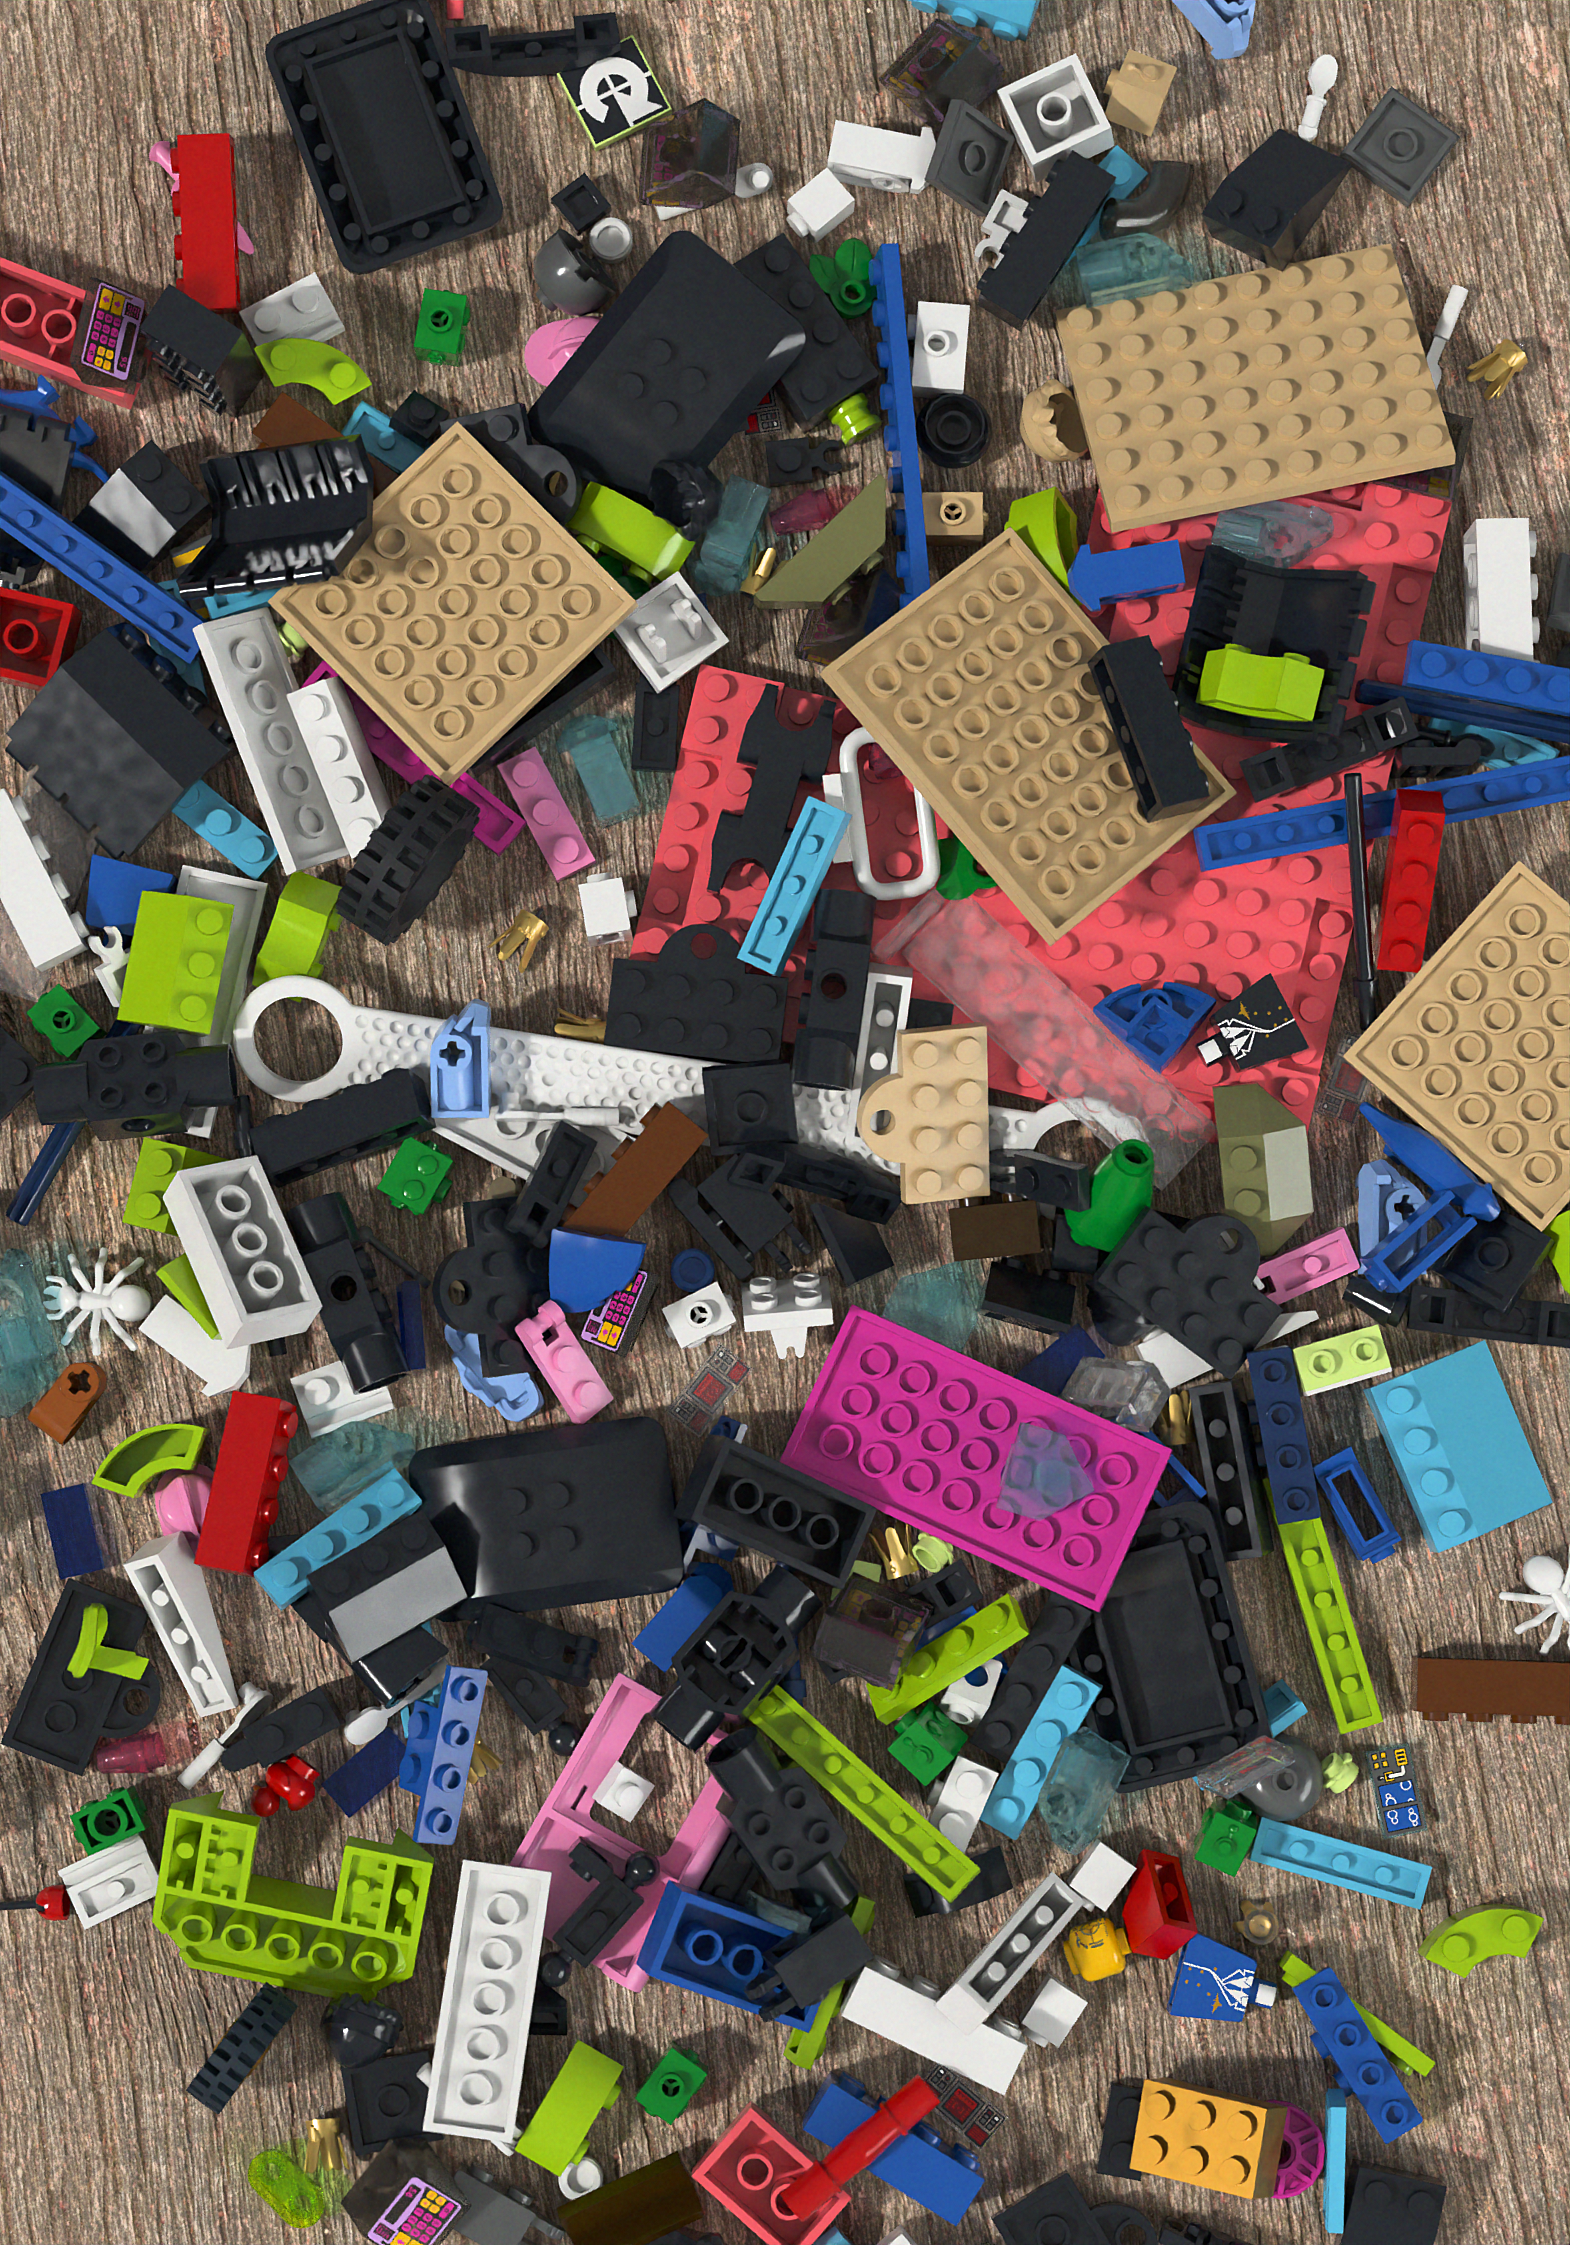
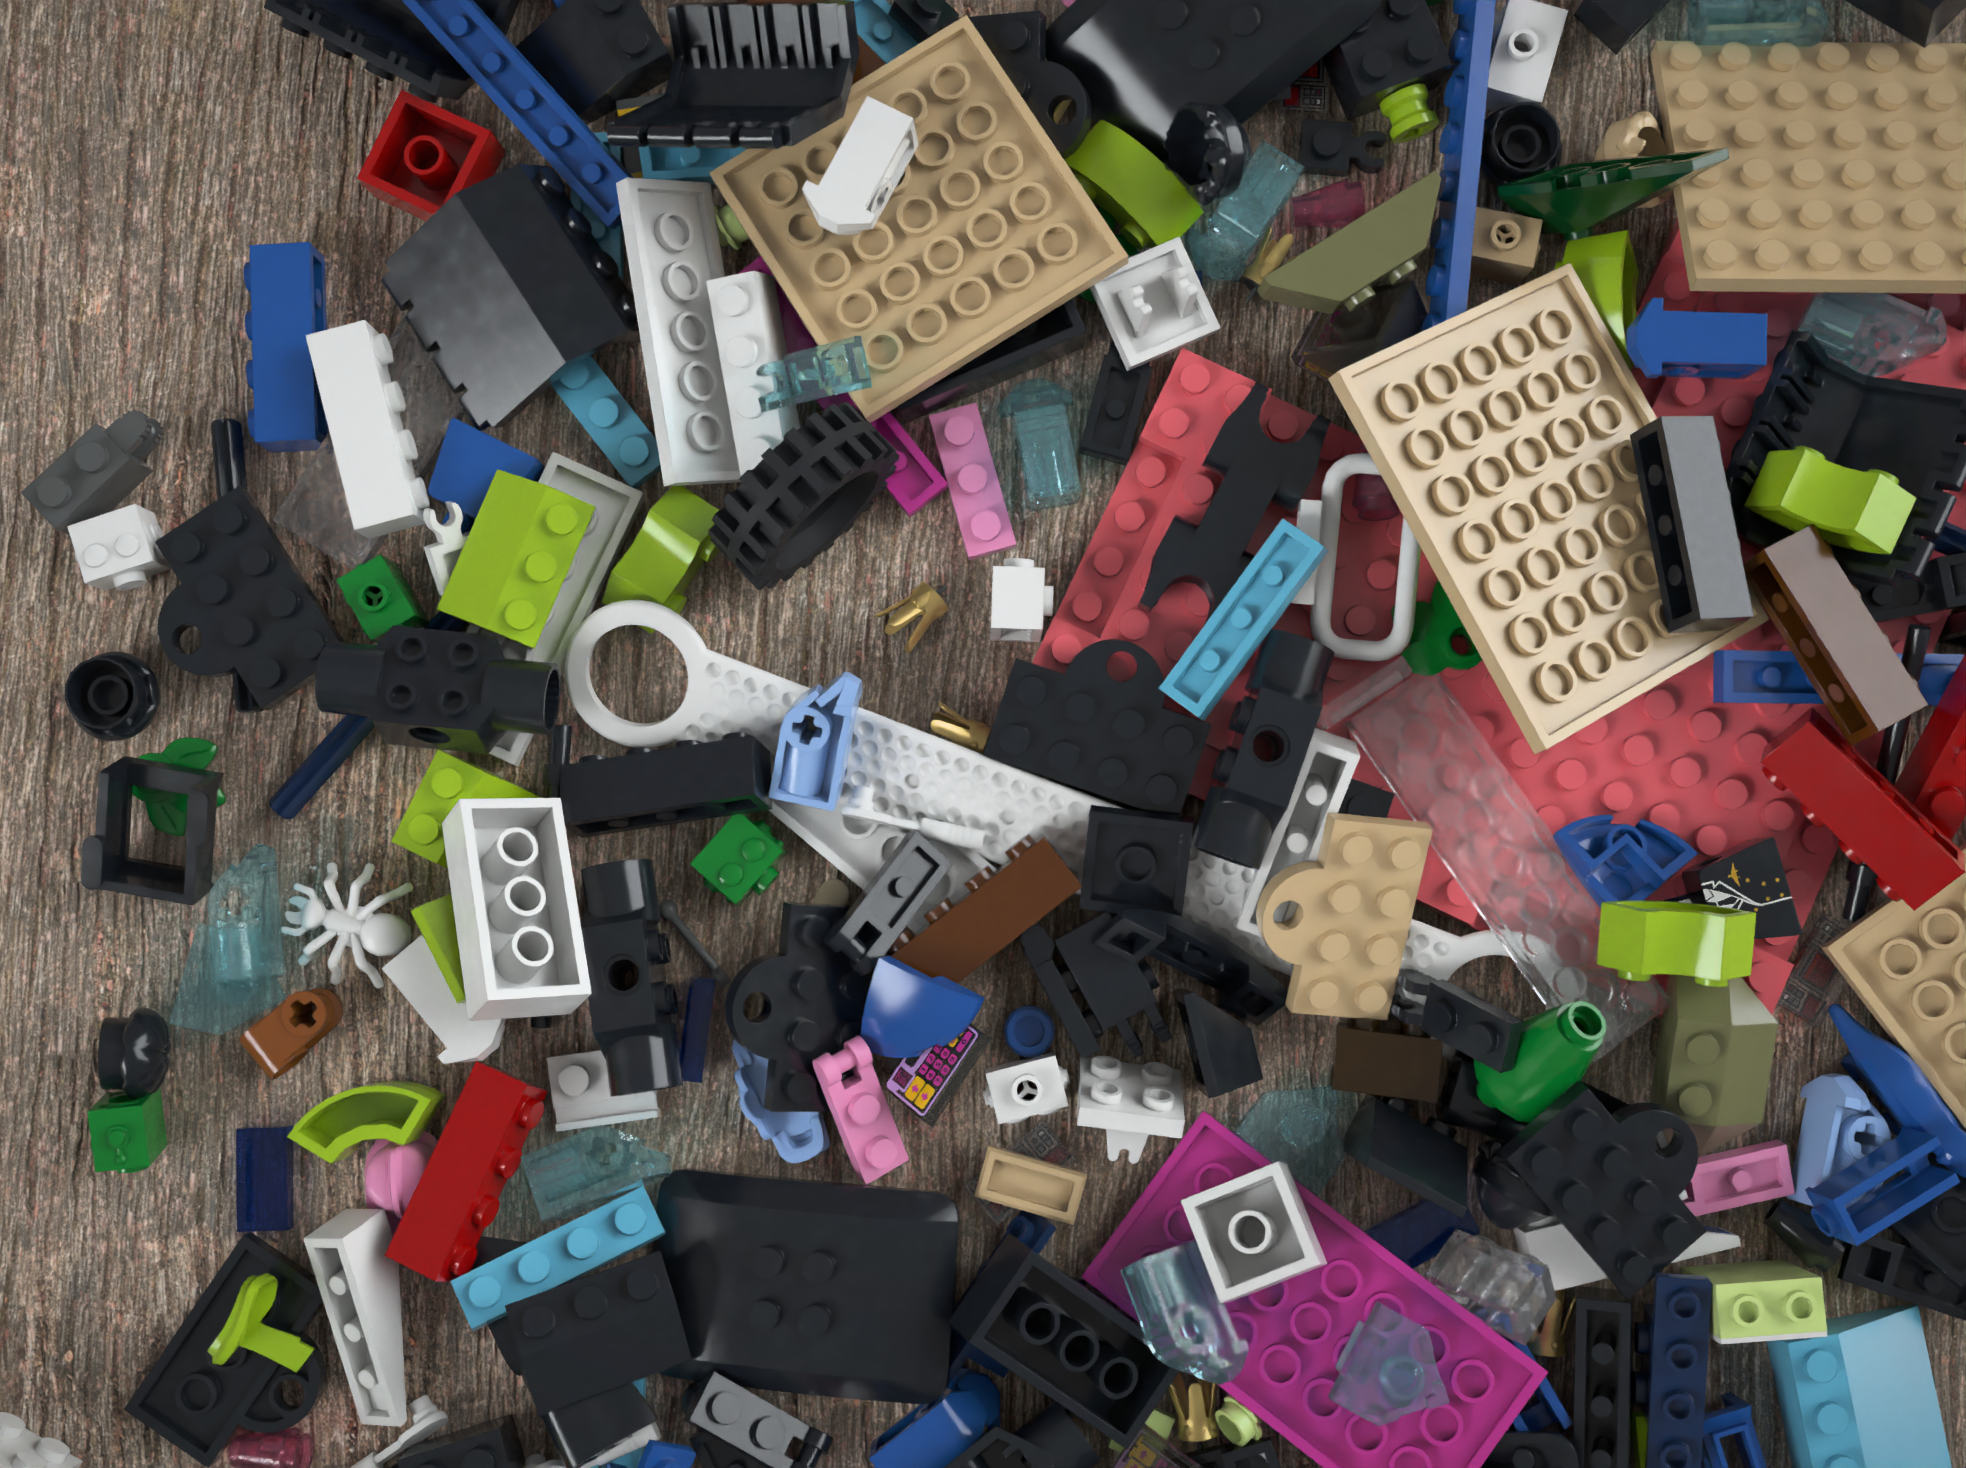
camera: 15 degrees right, 0 degrees up
none -> clear light blue hinge [756,335,872,412]
none -> white piece [802,96,919,235]
none -> tan tile [974,1144,1087,1225]
none -> clear light blue piece [1120,1240,1249,1385]
none -> white brick [1180,1161,1328,1303]
none -> dark green wedge [1497,148,1729,241]
none -> lime brick [1597,900,1756,987]
none -> brick [1743,524,1928,746]
none -> red brick [1760,707,1965,911]

